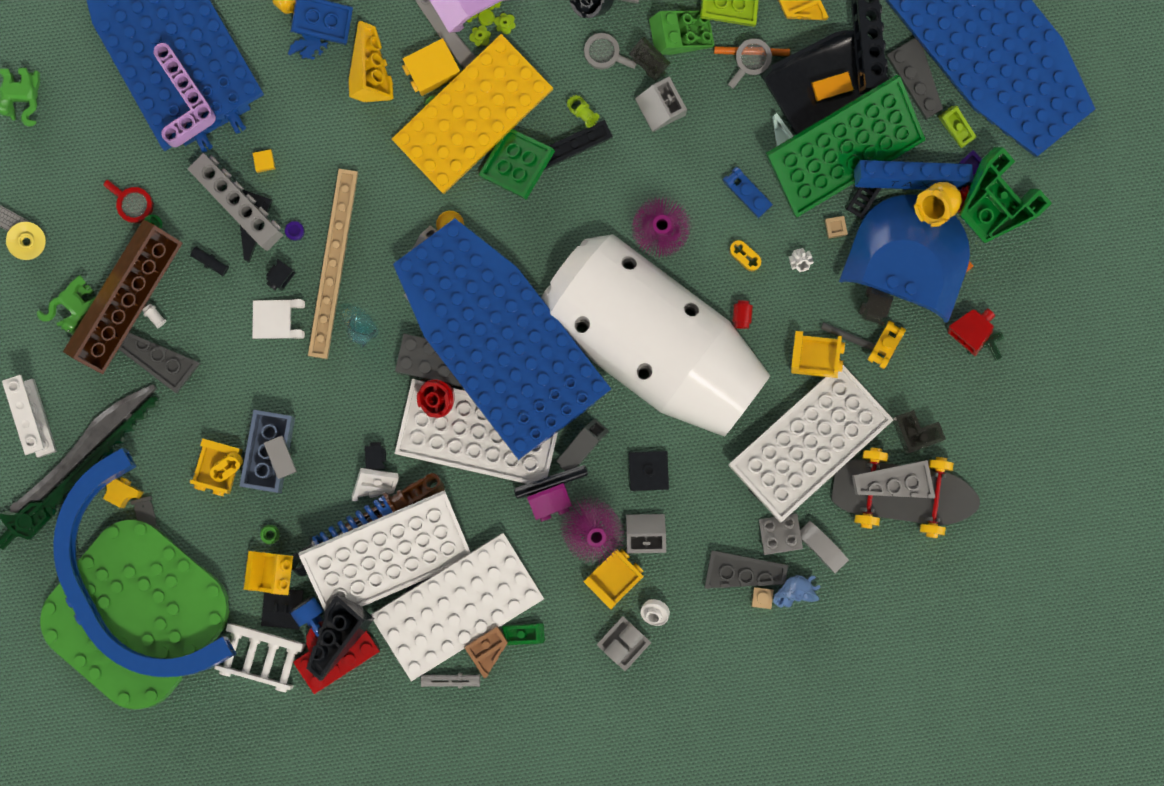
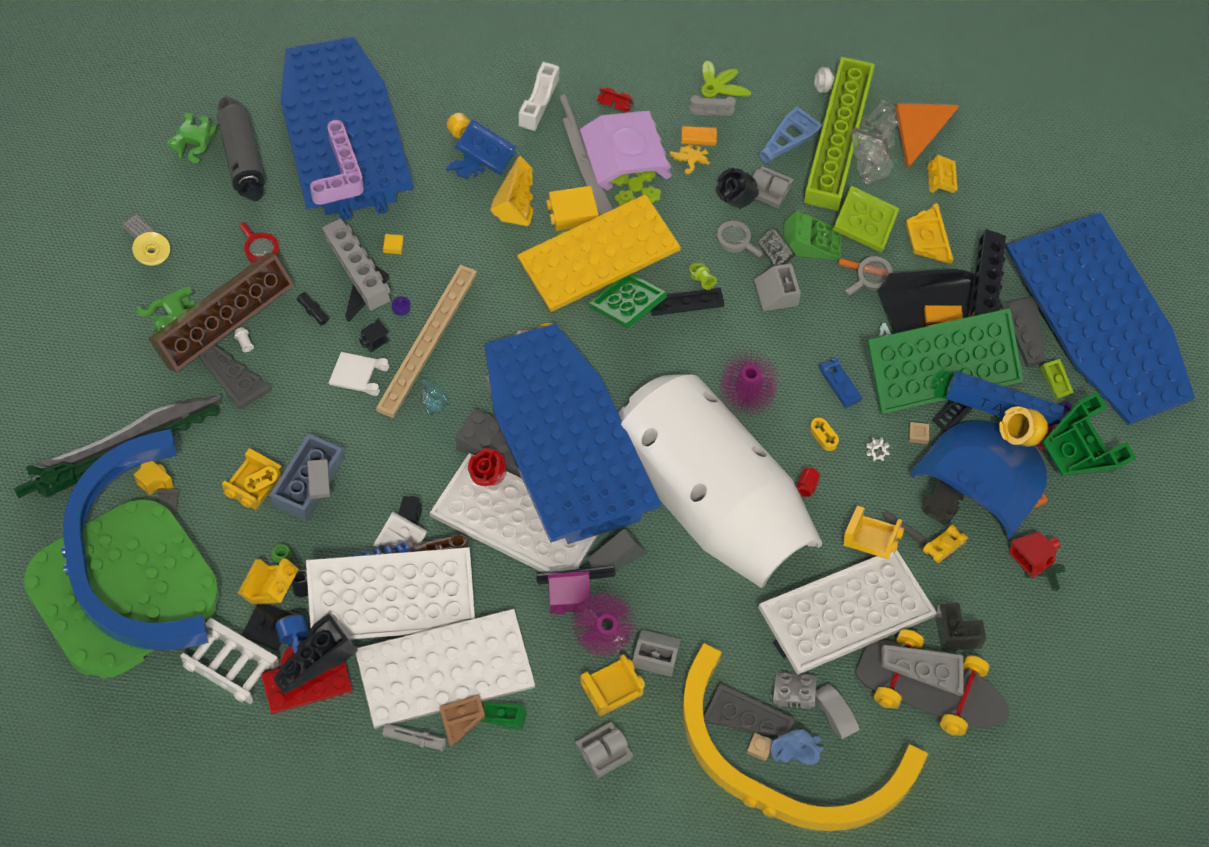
camera: 10 degrees right, 25 degrees down
white fence [2,375,57,458] -> none
black plate [629,451,669,491] -> none
white plate [641,599,670,626] -> none
none -> dark grey piece [217,96,265,202]
none -> yellow arch [683,643,929,831]

